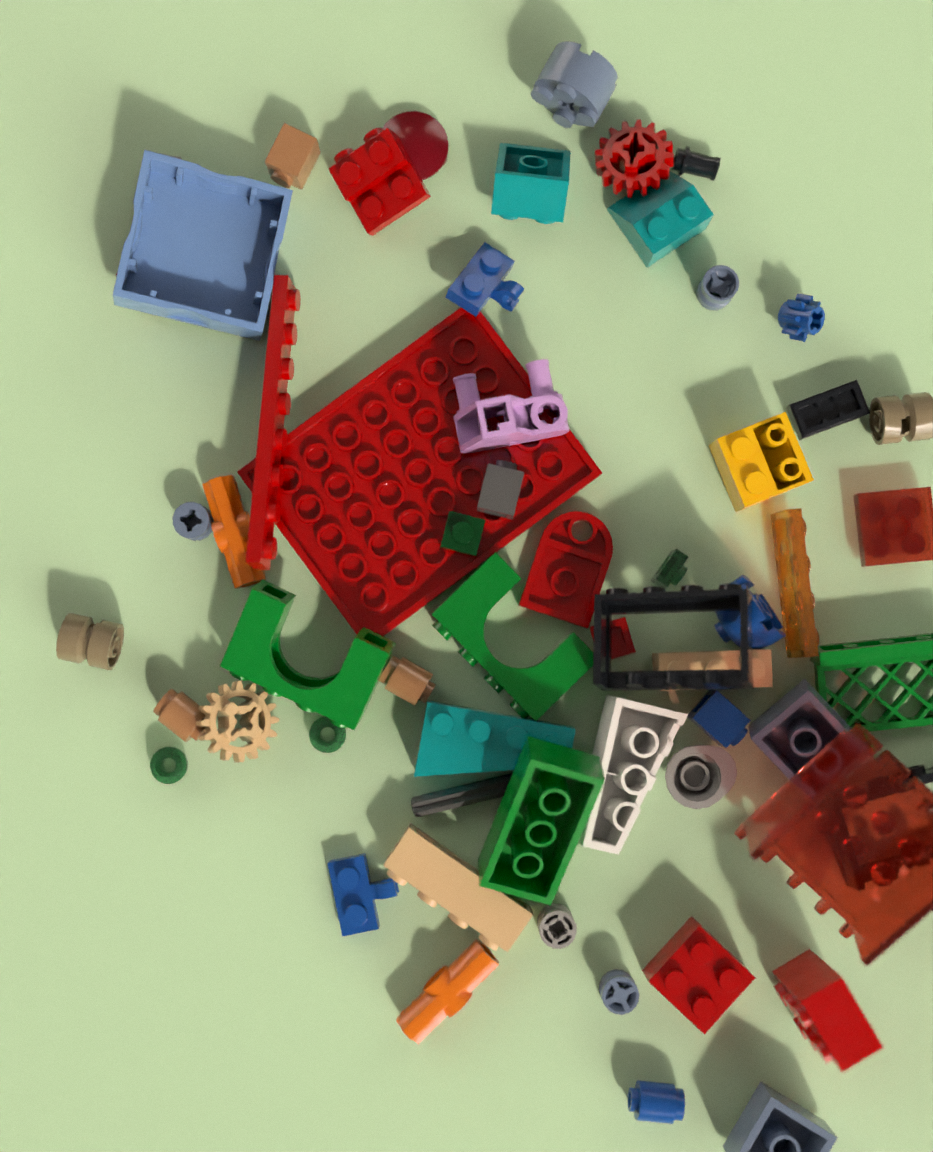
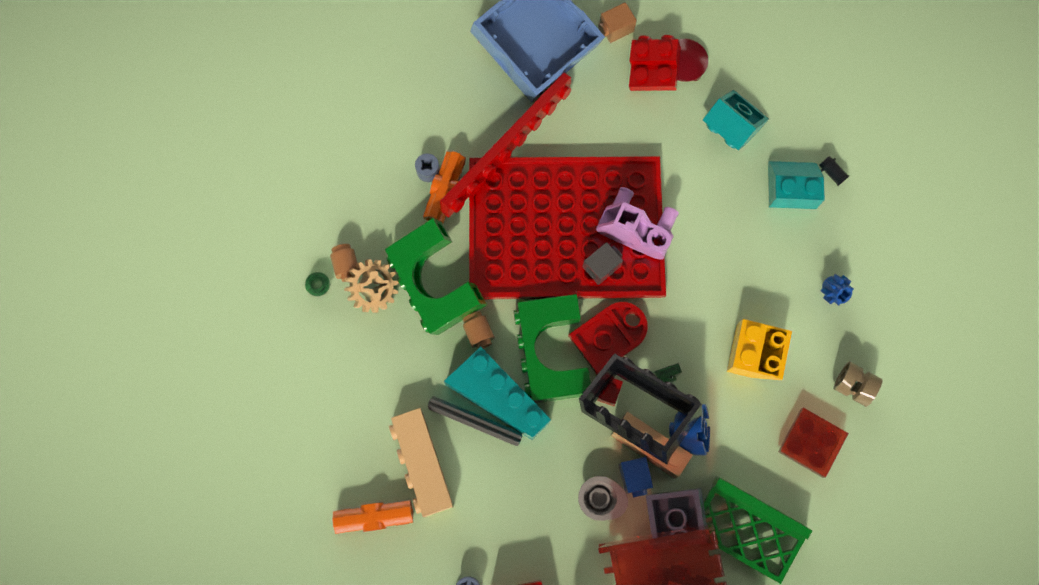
camera: 35 degrees right, 10 degrees down
dark tan wheel [56,613,124,670] -> none
clear green plate [309,716,346,753] -> none
blue plate [327,853,399,937] -> none
dark green plate [440,511,485,557] -> none
blue plate [445,242,524,317] -> none
green brick [478,736,605,905] -> none
sand blue brick [530,41,618,128] -> none
light grey wheel [537,903,577,949] -> none
white wedge [578,695,688,855] -> none
red gear [595,119,674,198] -> none
sand blue wheel [696,265,739,311] -> none
clear orange plate [770,508,819,658] -> none
black plate [786,380,870,441] -> none

